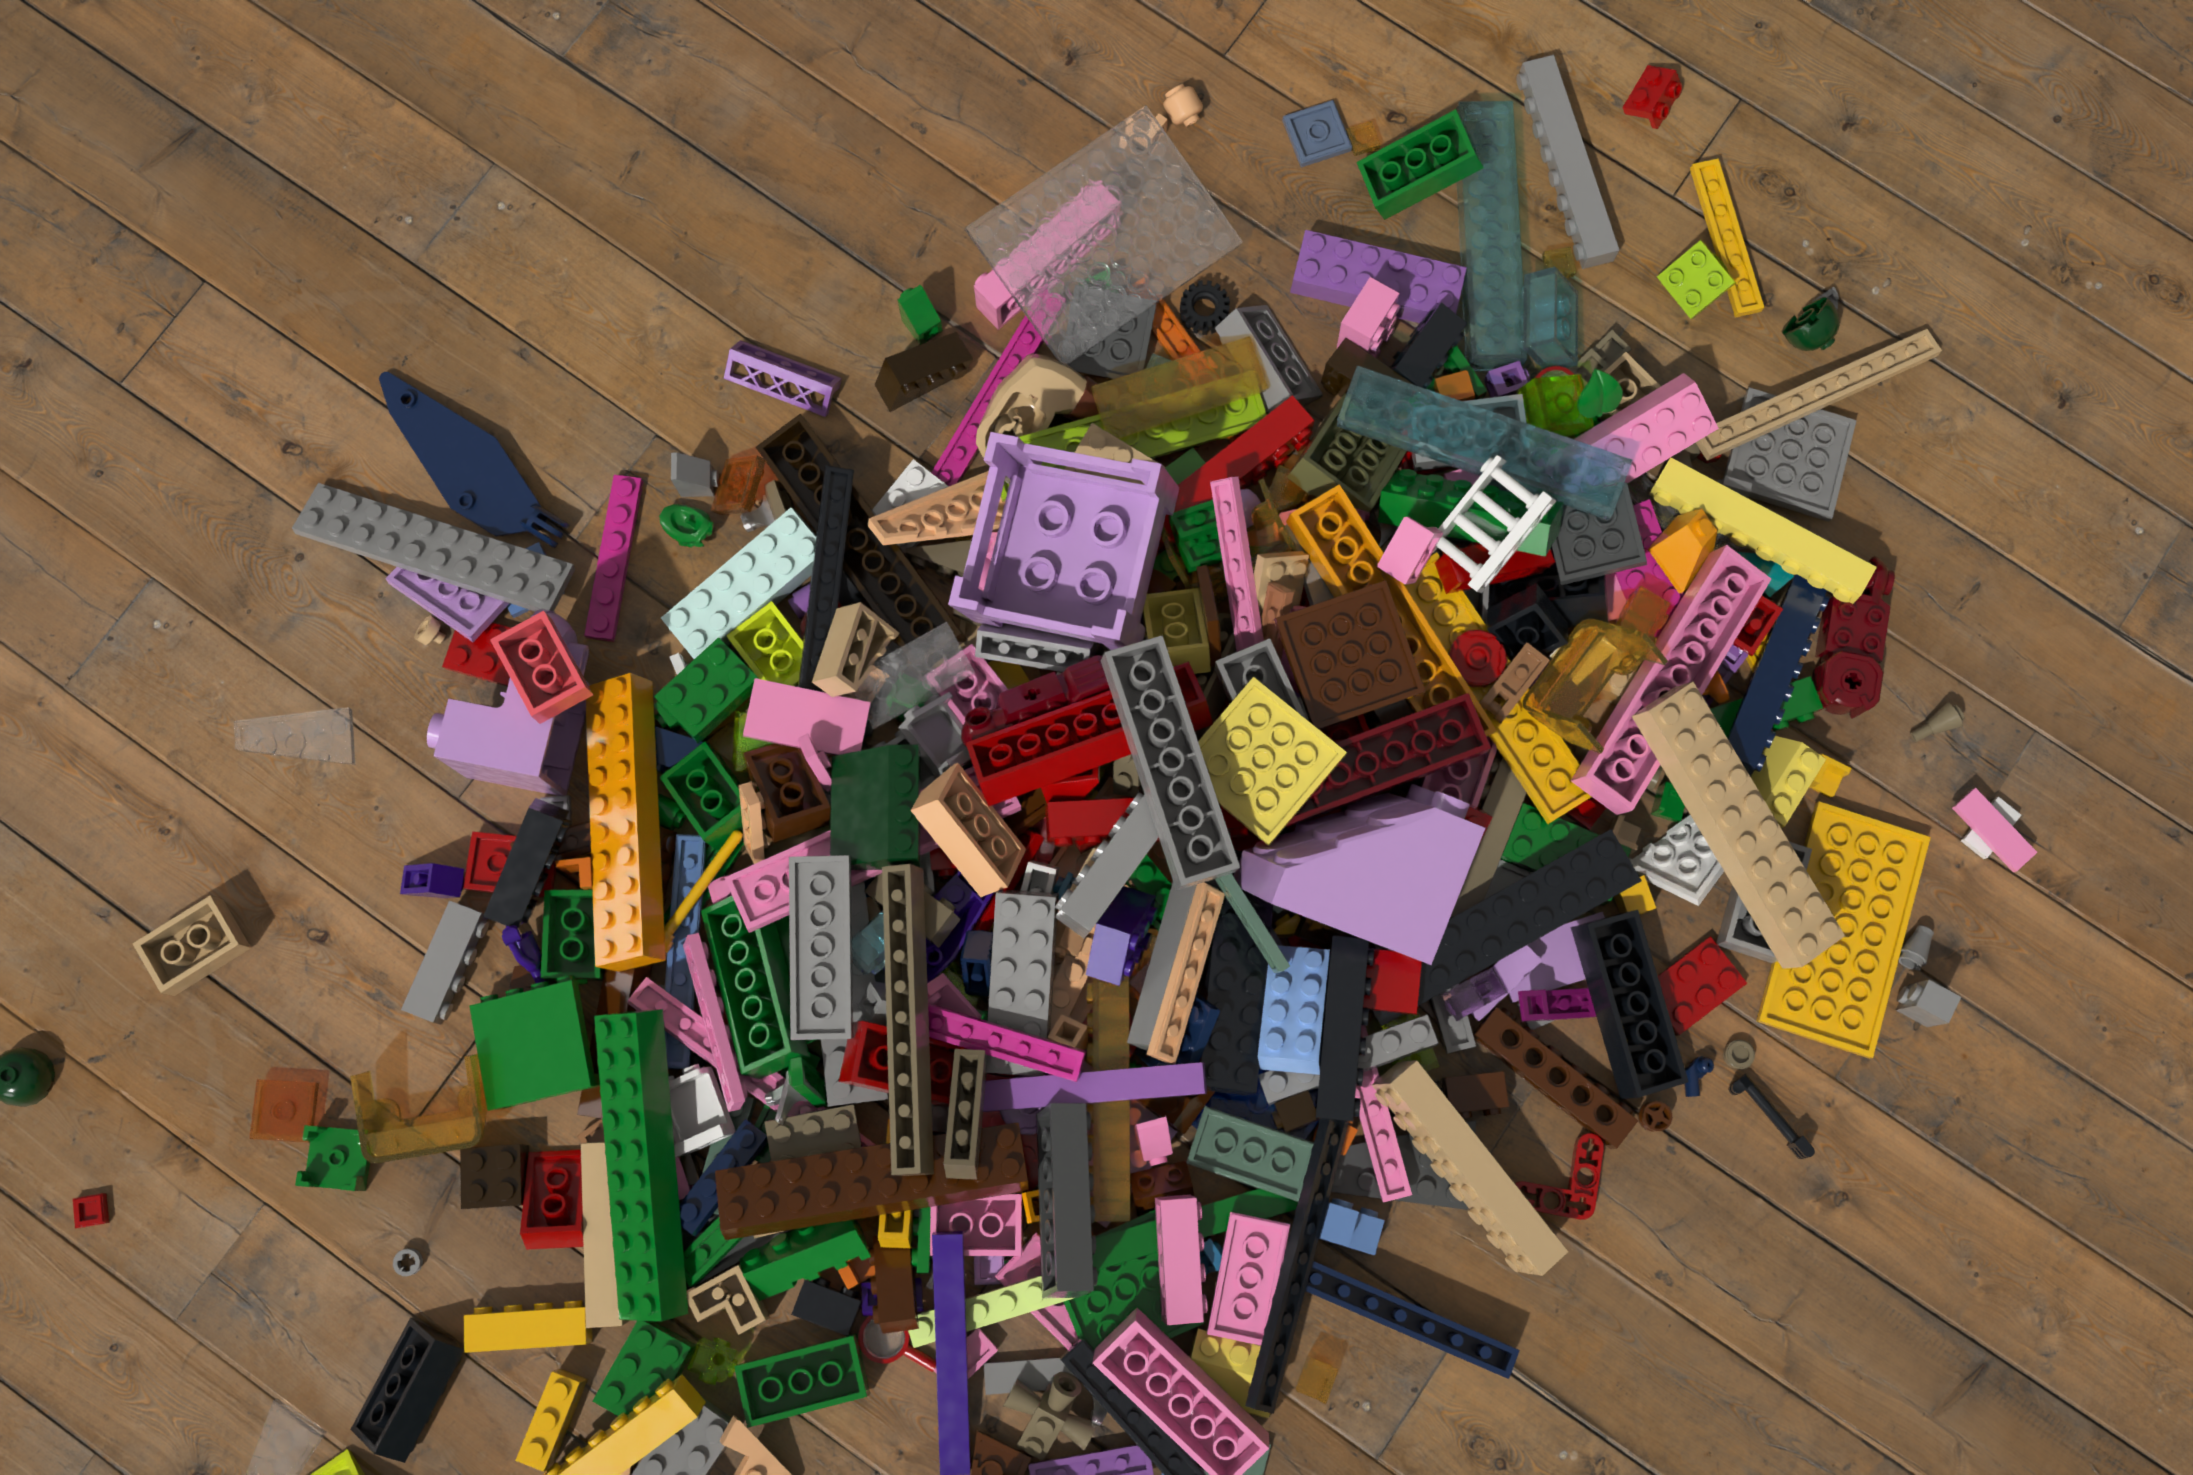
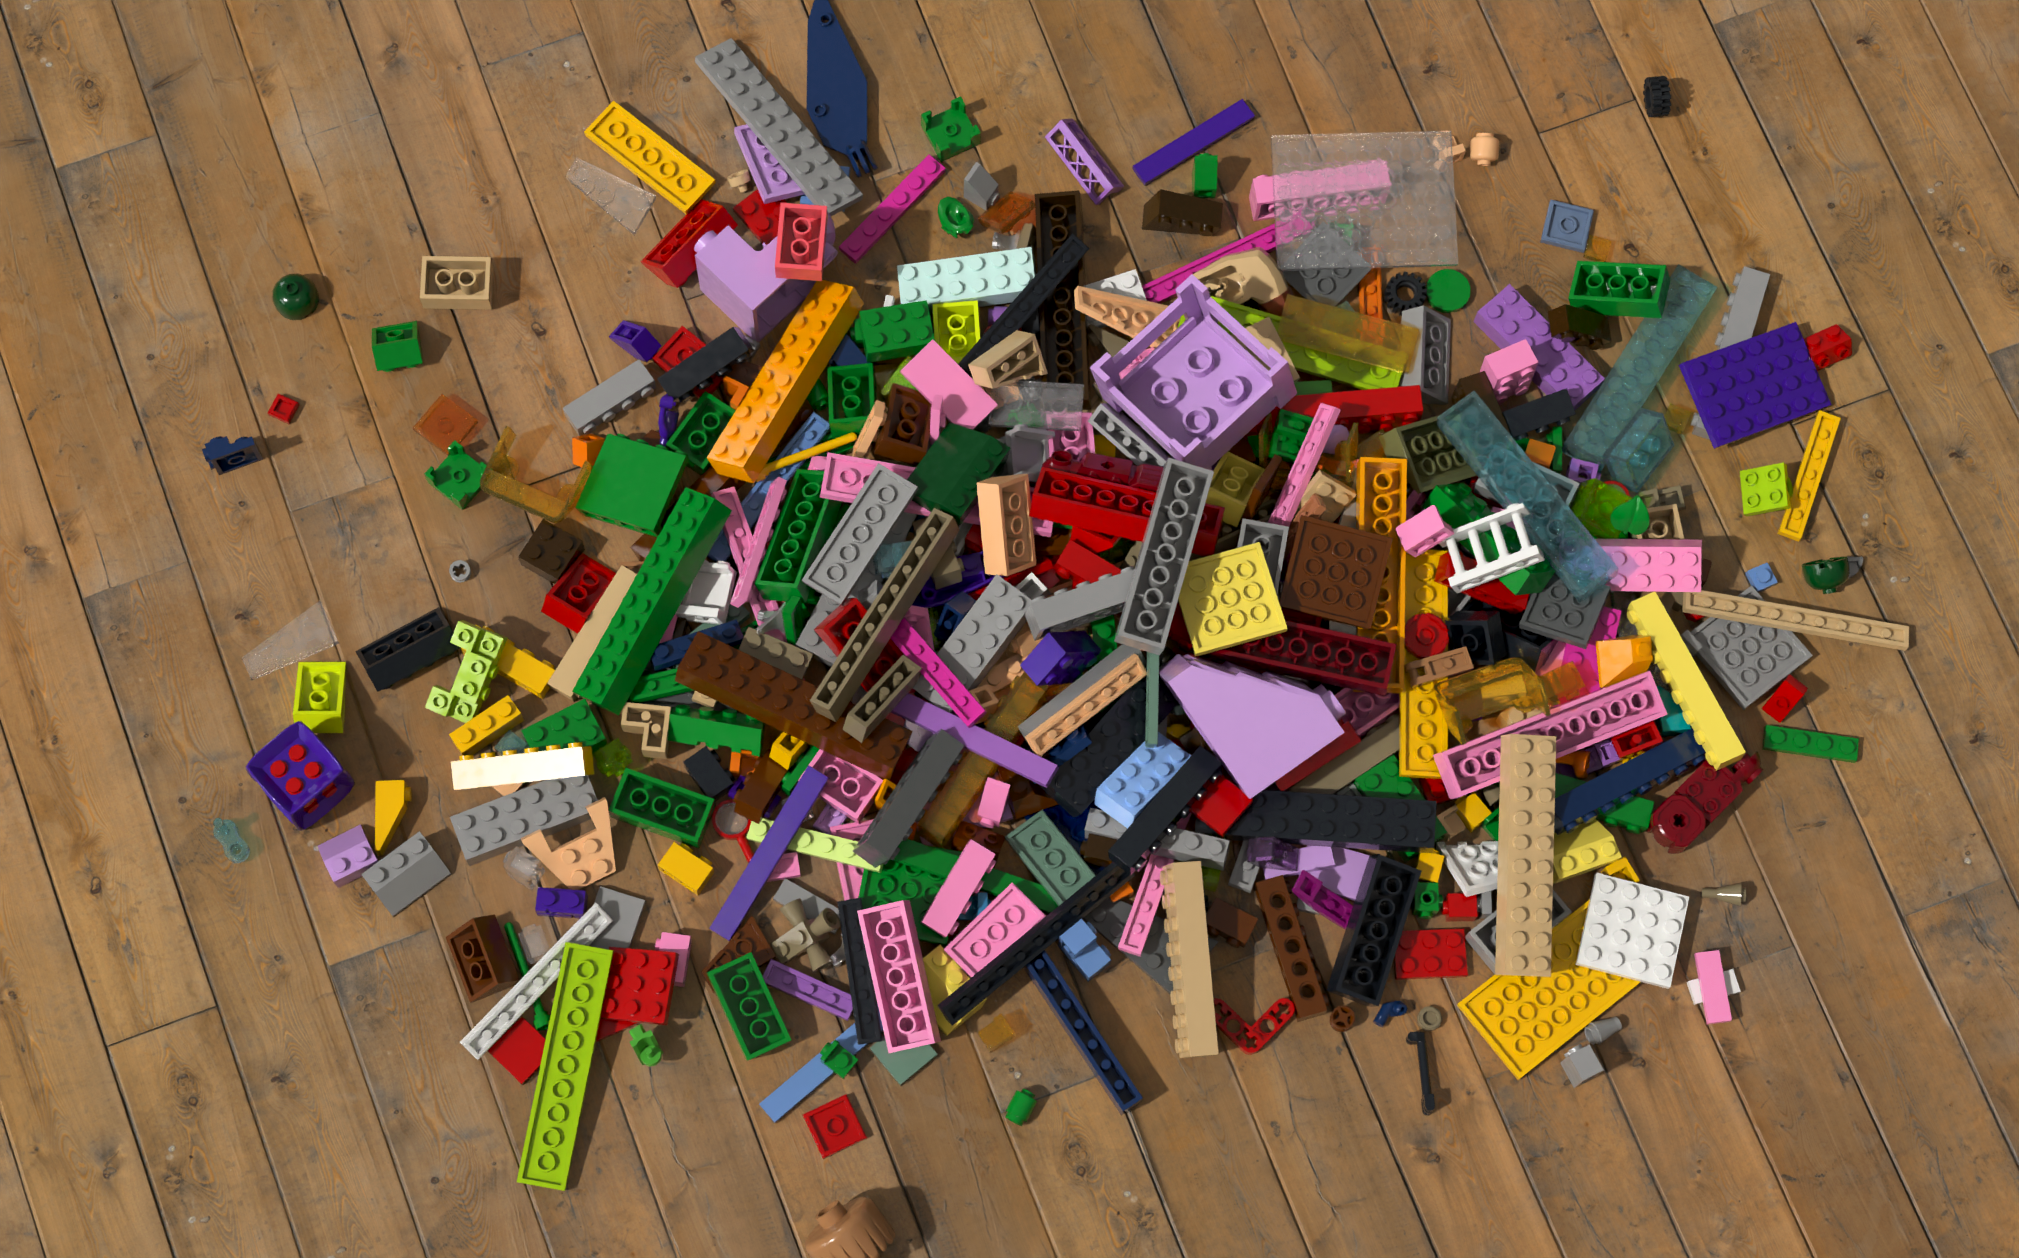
camera: 30 degrees right, 5 degrees down
none -> dark blue plate [202,436,263,475]
none -> green slope [372,321,423,372]
none -> lime bracket [425,620,507,723]
none -> clear light blue plate [494,730,528,756]
none -> orange panel [572,433,605,469]
none -> yellow plate [584,100,716,215]
none -> red slope [641,199,738,288]
none -> yellow brick [658,842,714,896]
none -> green panel [921,96,981,162]
none -> green brick [1005,1088,1037,1126]
none -> dark purple tile [1132,99,1255,186]
none -> green brick [1412,882,1443,919]
none -> green tile [1425,269,1471,313]
none -> red brick [1441,893,1478,922]
none -> yellow brick [1455,792,1492,832]
none -> light grey plate [1477,891,1492,919]
none -> dark brown brick [1548,304,1612,350]
none -> white plate [1575,873,1689,989]
none -> dark purple plate [1679,322,1831,449]
none -> medium blue plate [1745,562,1778,593]
none -> red brick [1761,674,1808,723]
none -> green plate [1762,725,1859,763]

